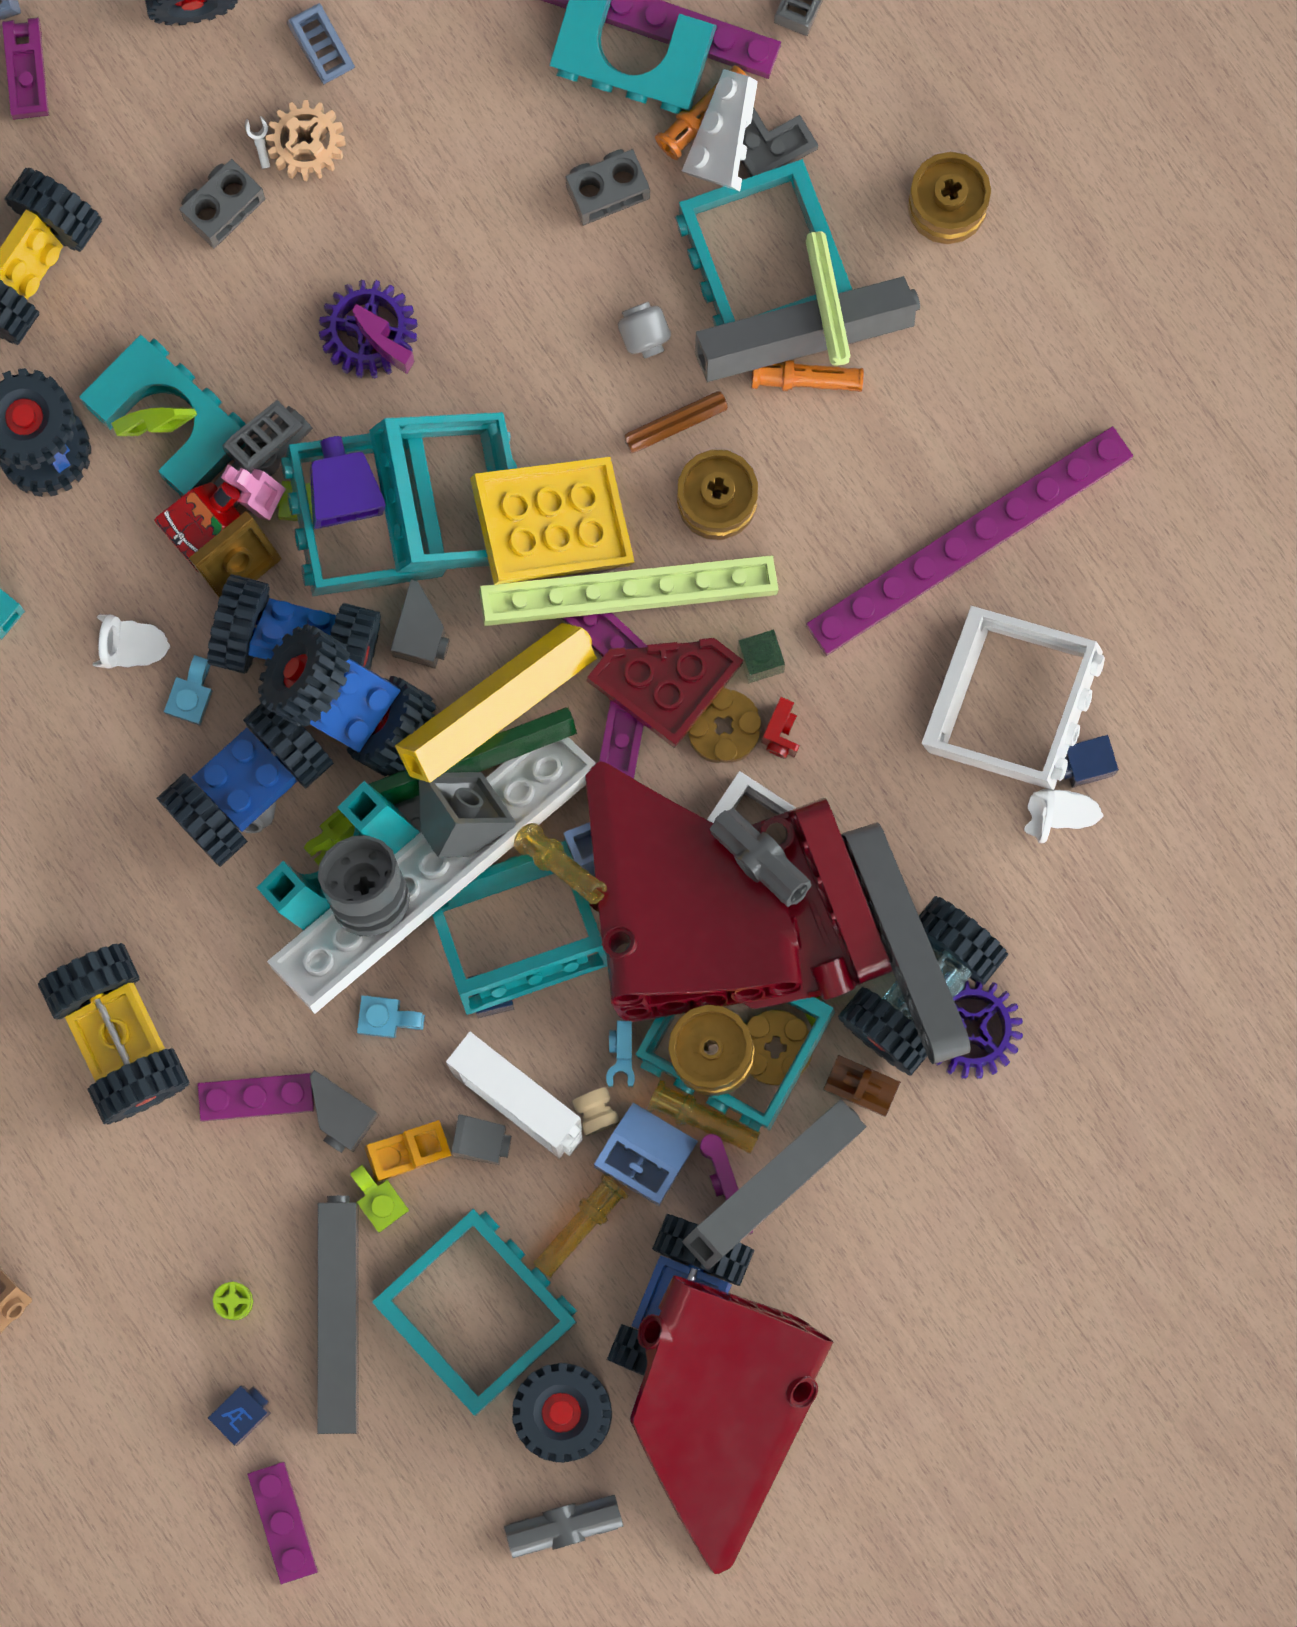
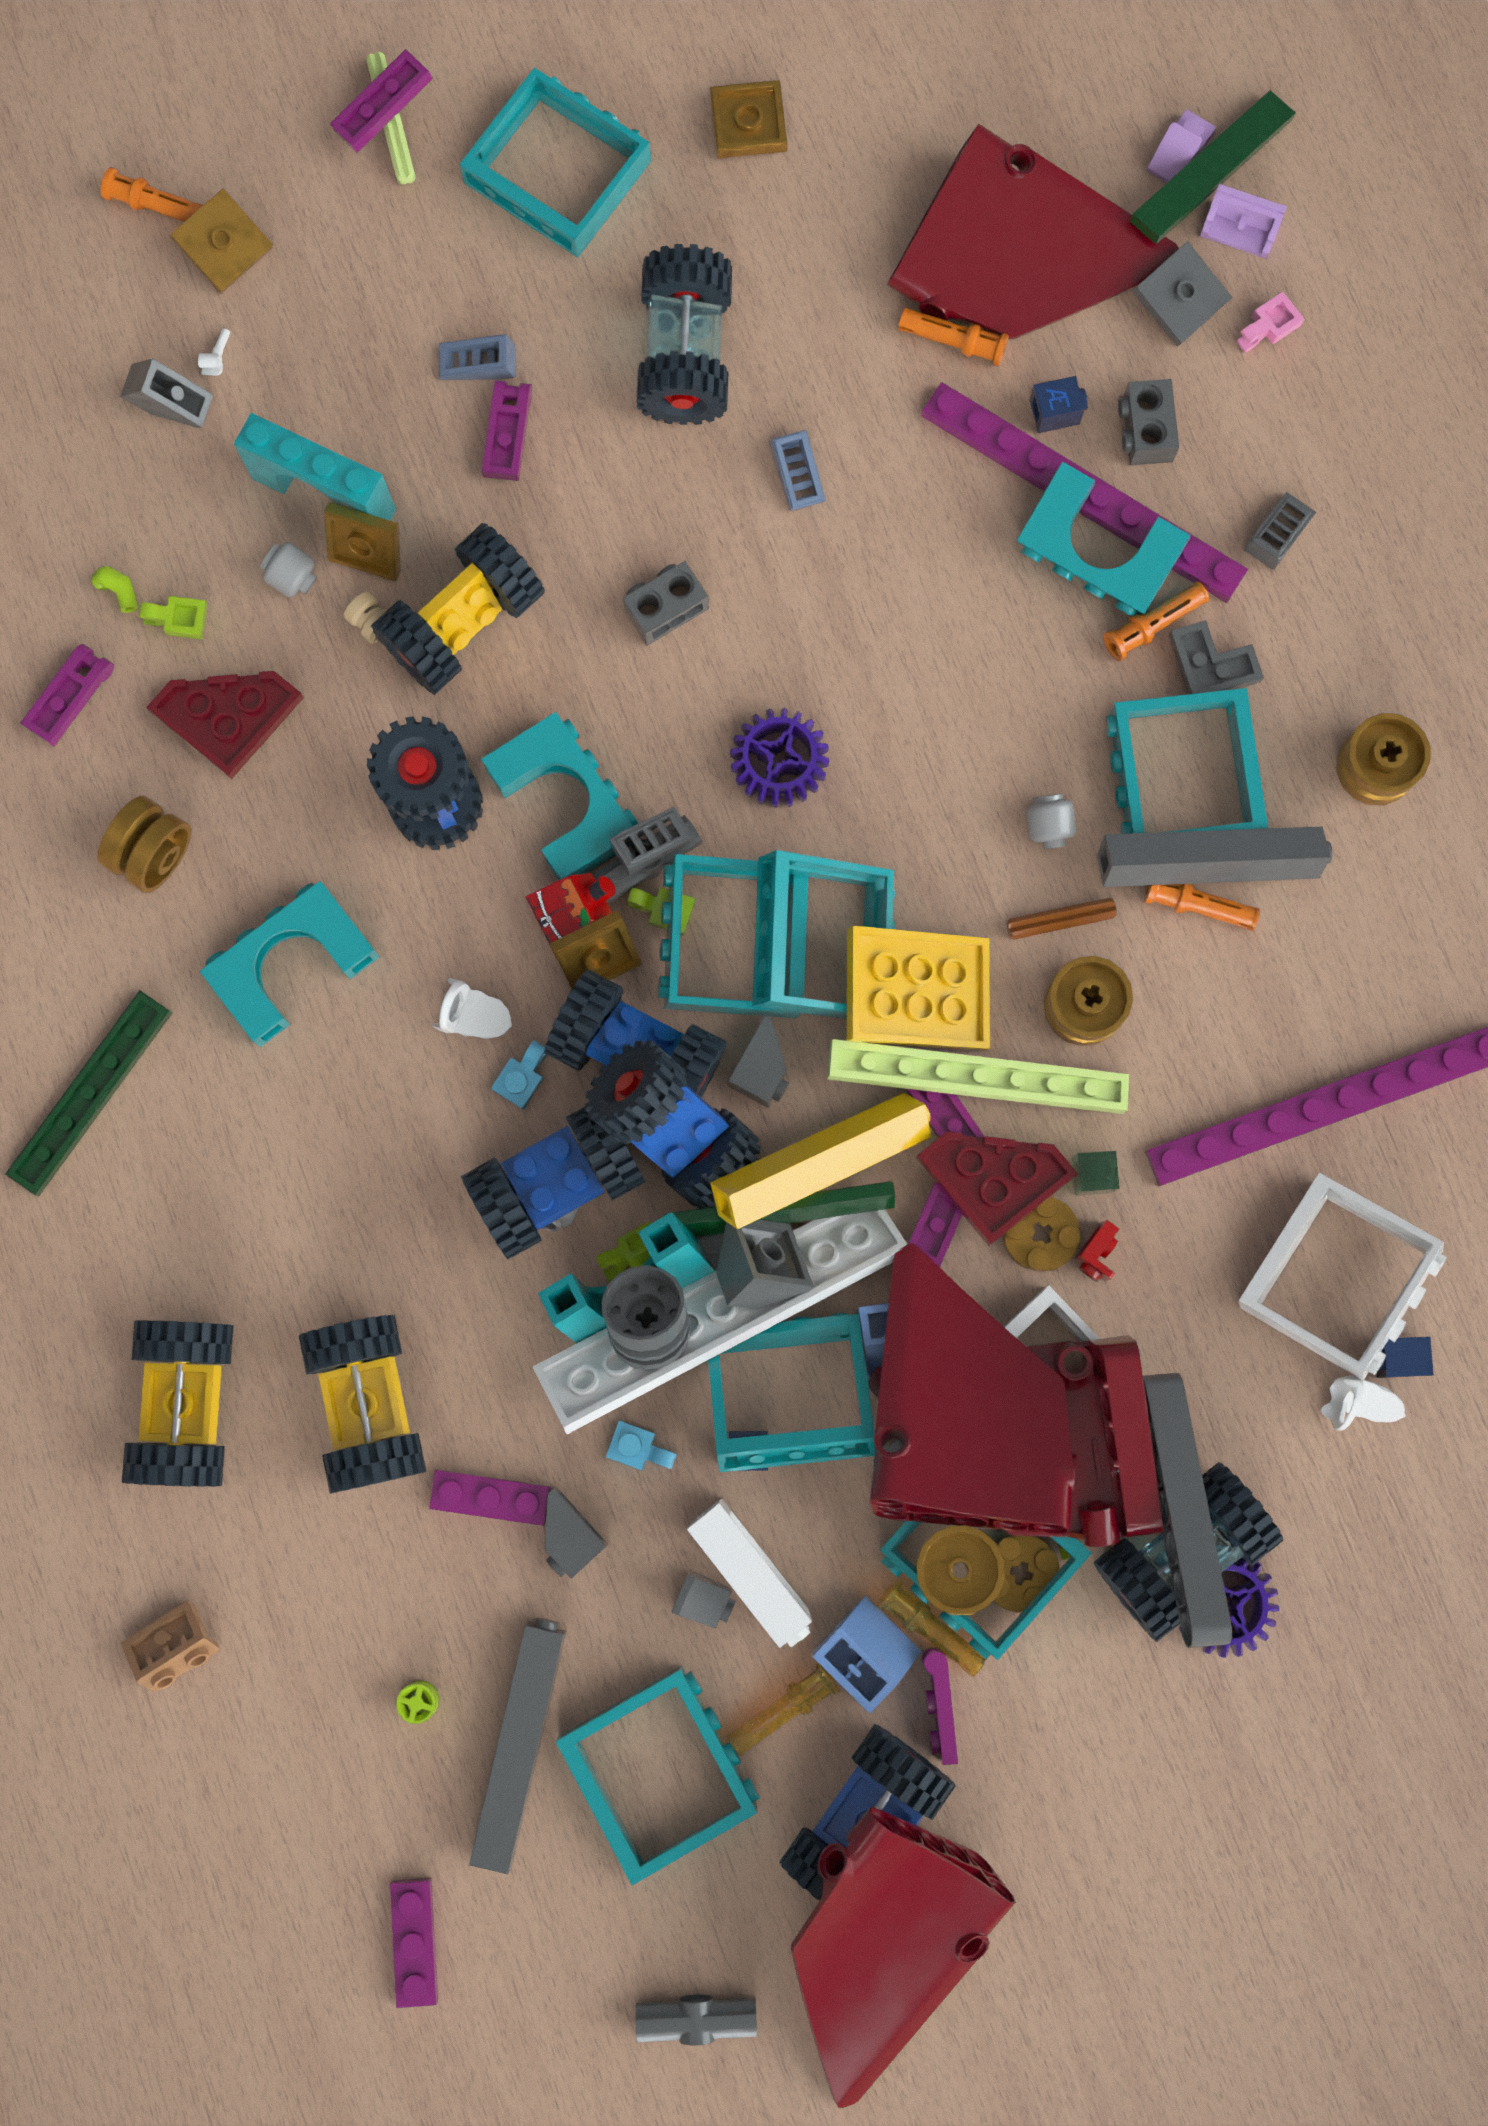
camera: 15 degrees right, 0 degrees up
lime slope [111,407,197,436] -> none
dark blue brick [208,1385,271,1446] -> none
bright pink plate [221,465,286,521] -> none
white hand [245,116,270,169] -> none
light nougat gear [266,100,346,181] -> none
dark purple torso [310,436,386,529] -> none
lime plate [350,1165,410,1233] -> none
magenta slope [352,304,415,374] -> none
light orange slope [364,1120,452,1183] -> none
black plate [512,1363,612,1463] -> none
clear yellow pin [514,823,607,904] -> none
dark grey brick [565,149,650,226] -> none
tan wheel [572,1087,620,1136] -> none
medium azure plate [606,1021,635,1087] -> none
white wing [682,69,758,191] -> none
dark grey brick [682,1099,867,1270] -> none
dark grey piece [710,808,811,907] -> none
yellowish green axle [806,231,851,366] -> none
reddish brown hips [823,1055,901,1117] -> none

